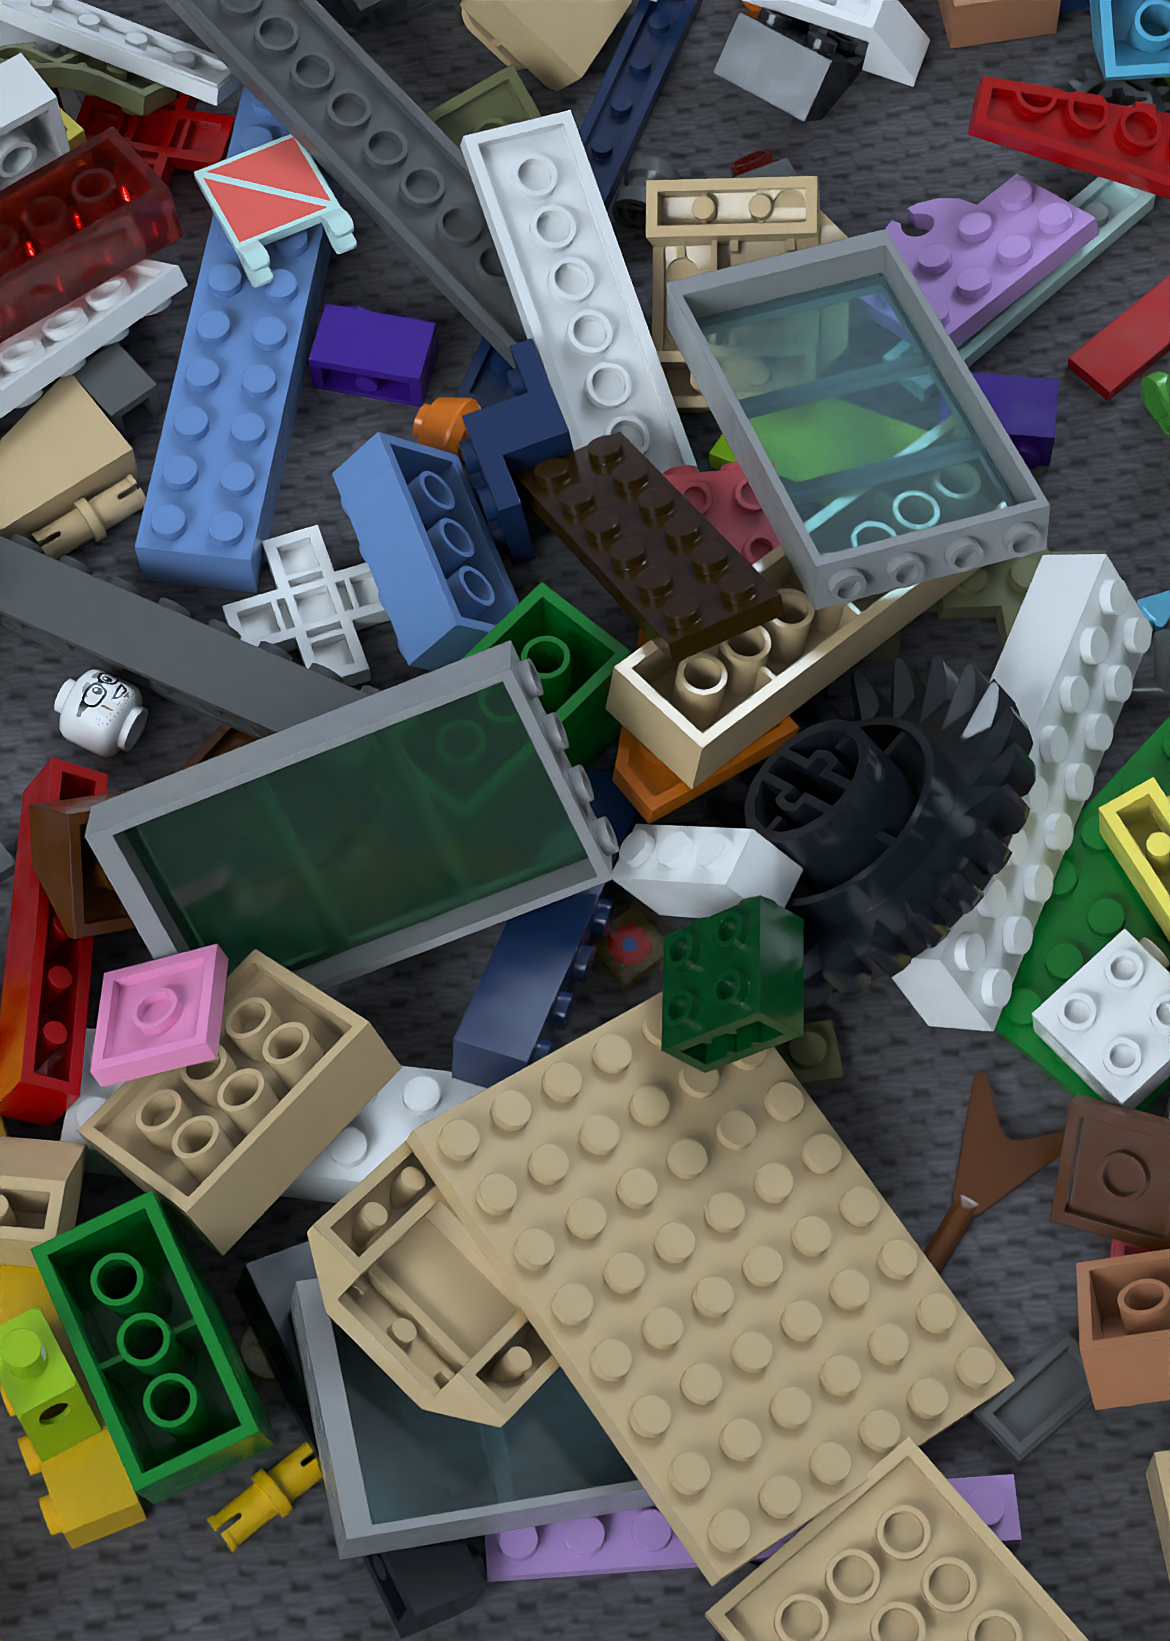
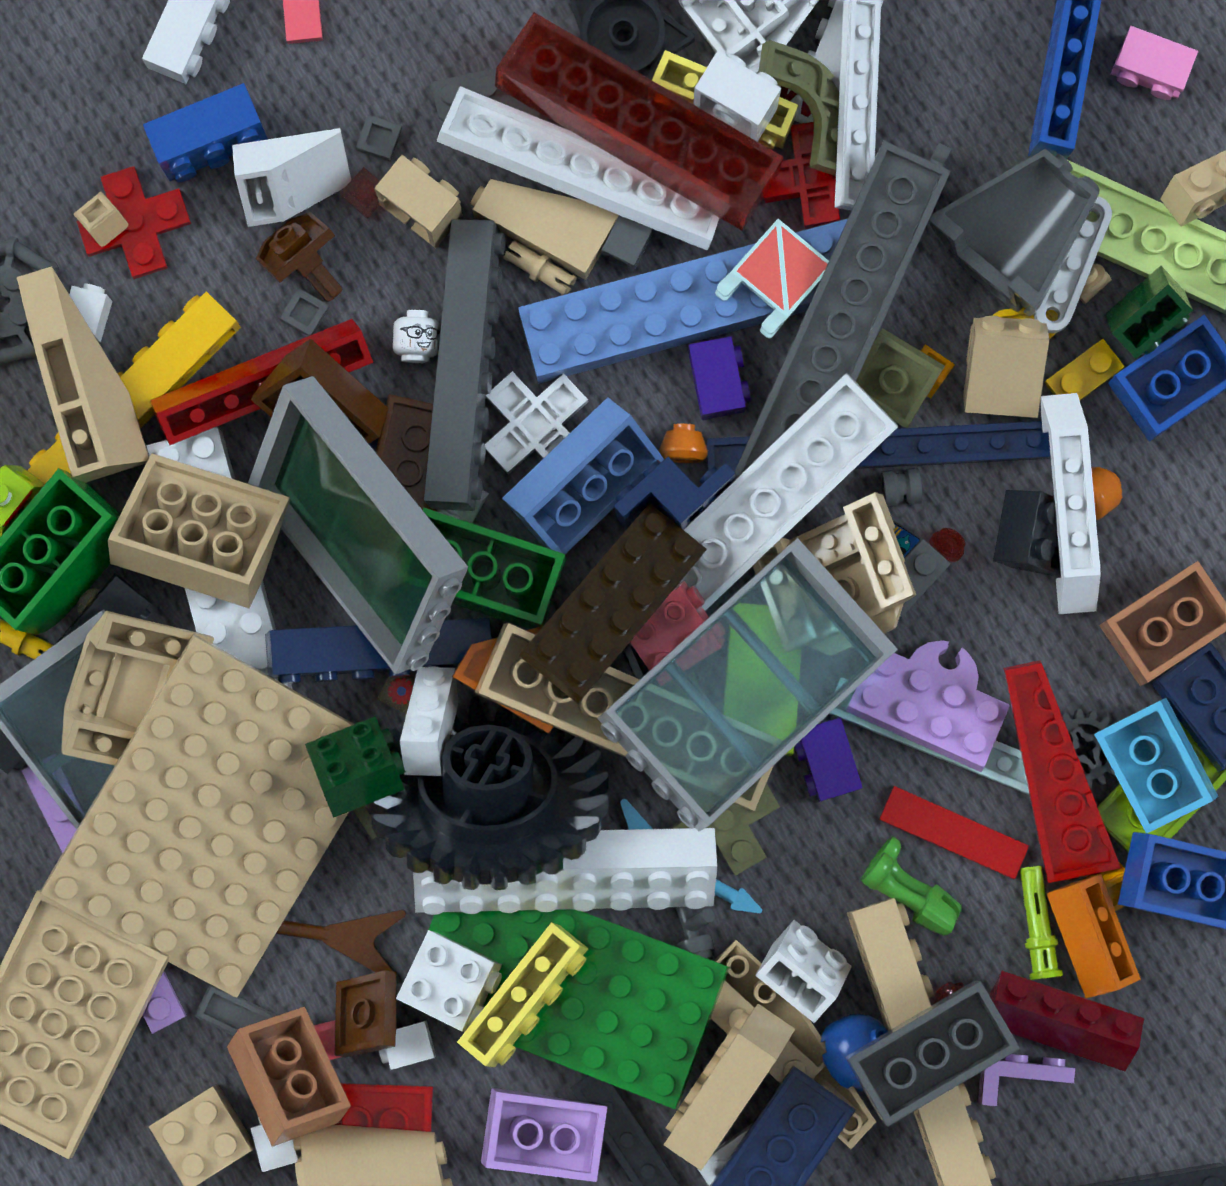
camera: 65 degrees right, 20 degrees up
bright pink plate [90,944,229,1087] -> none

